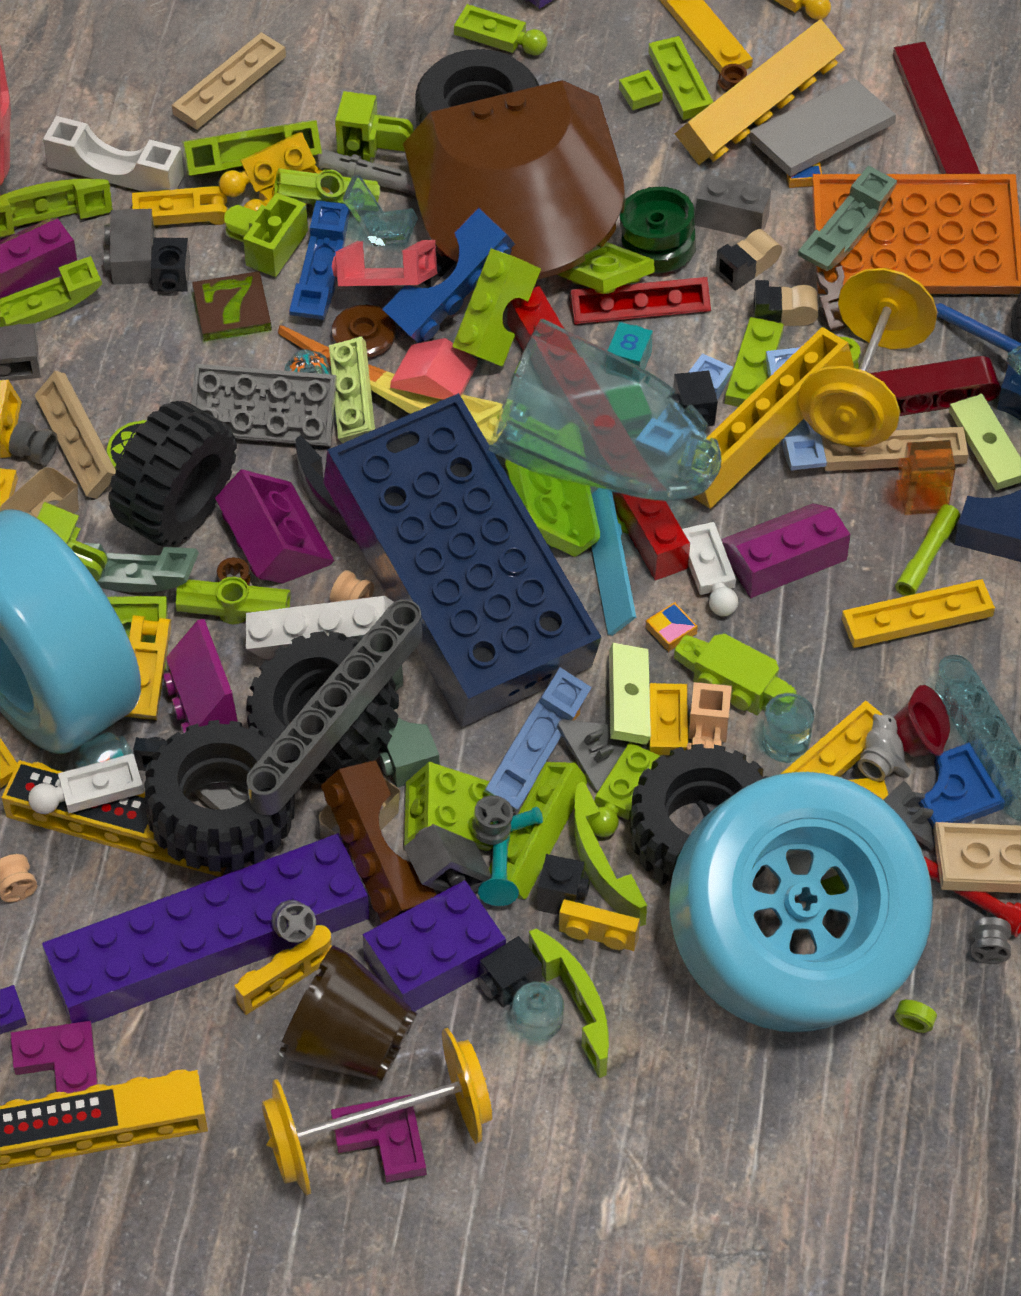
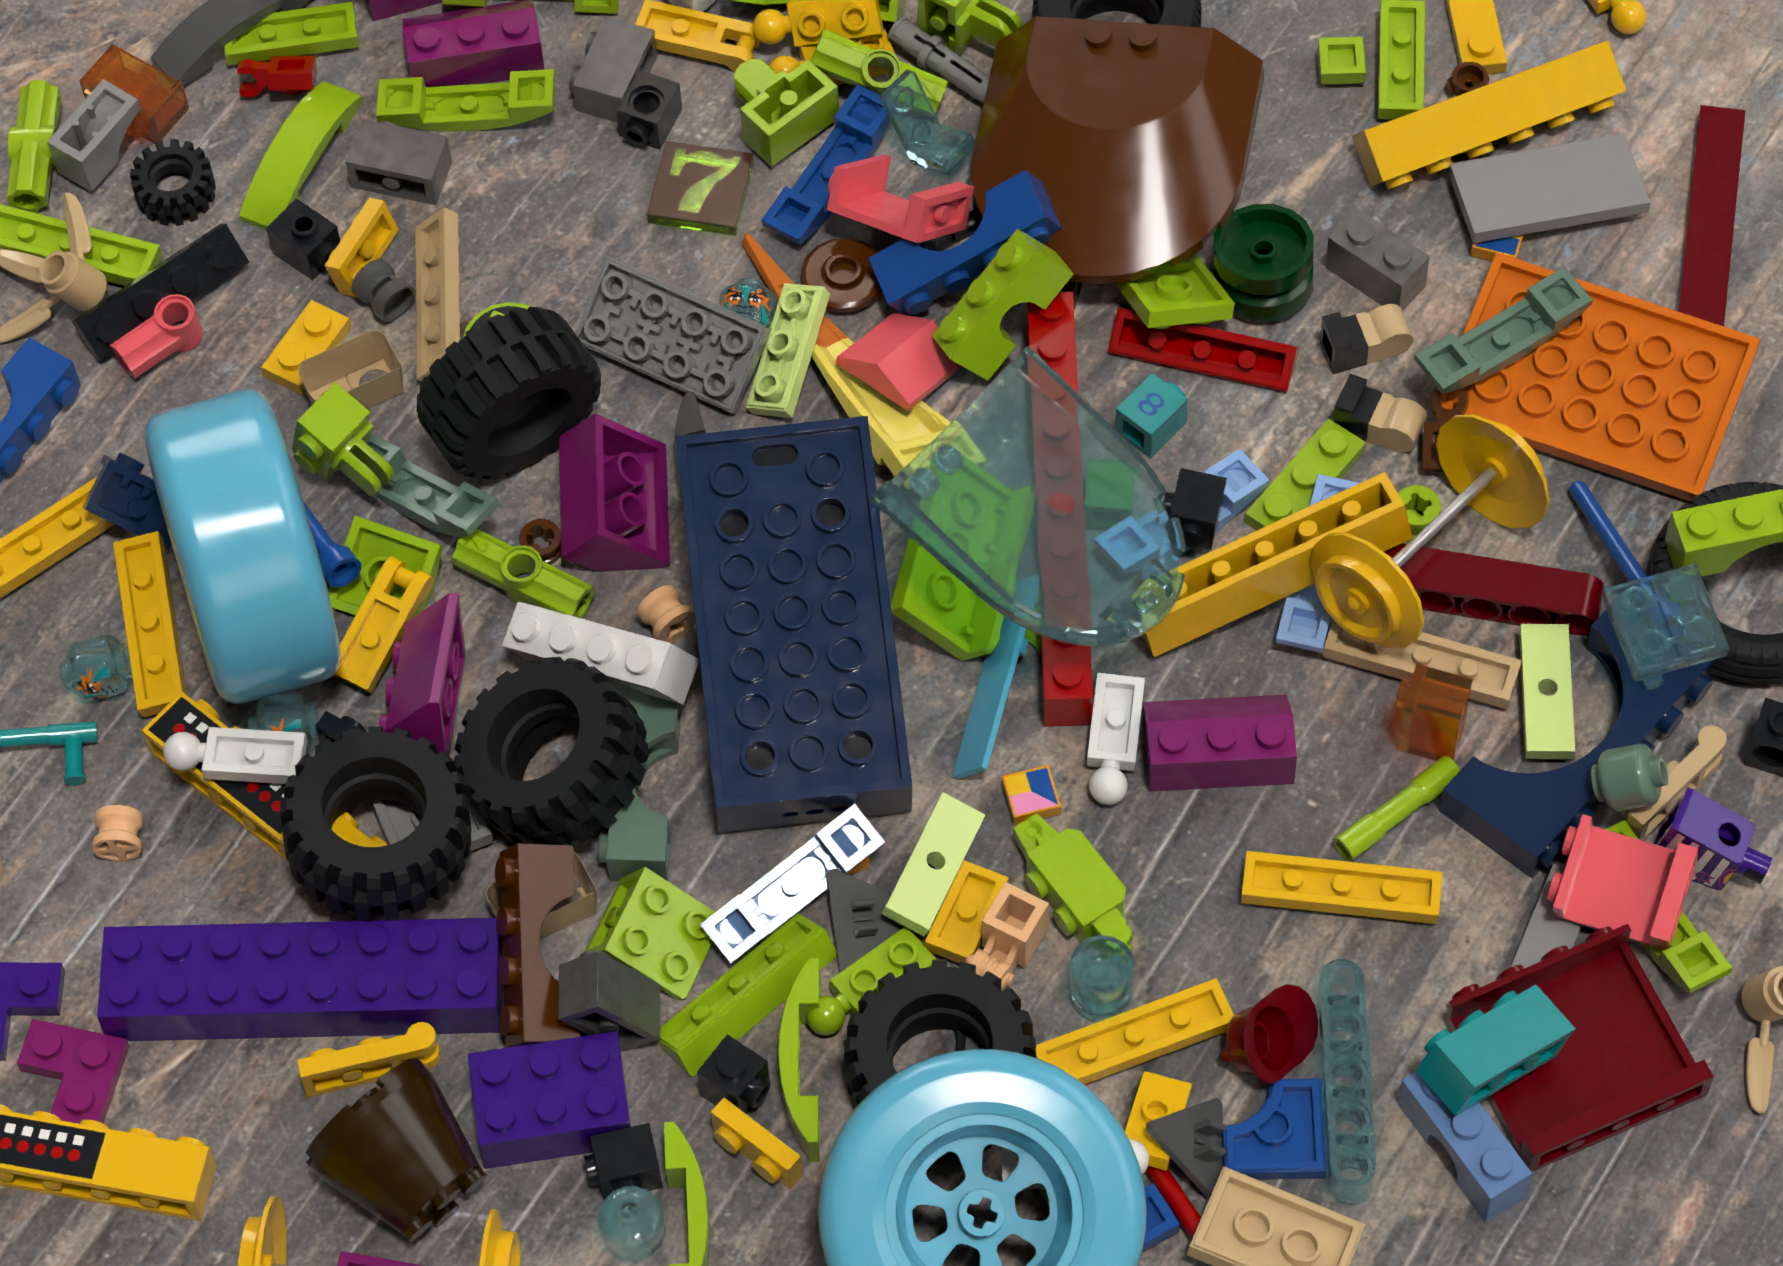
camera: 25 degrees right, 5 degrees up
dark grey beam [246,600,423,815] -> none
flat silver wheel [271,900,316,943] -> none
dark grey wheel [472,795,513,845] -> none
teal piece [478,807,543,906] -> none
light grey animal [858,714,911,781] -> none

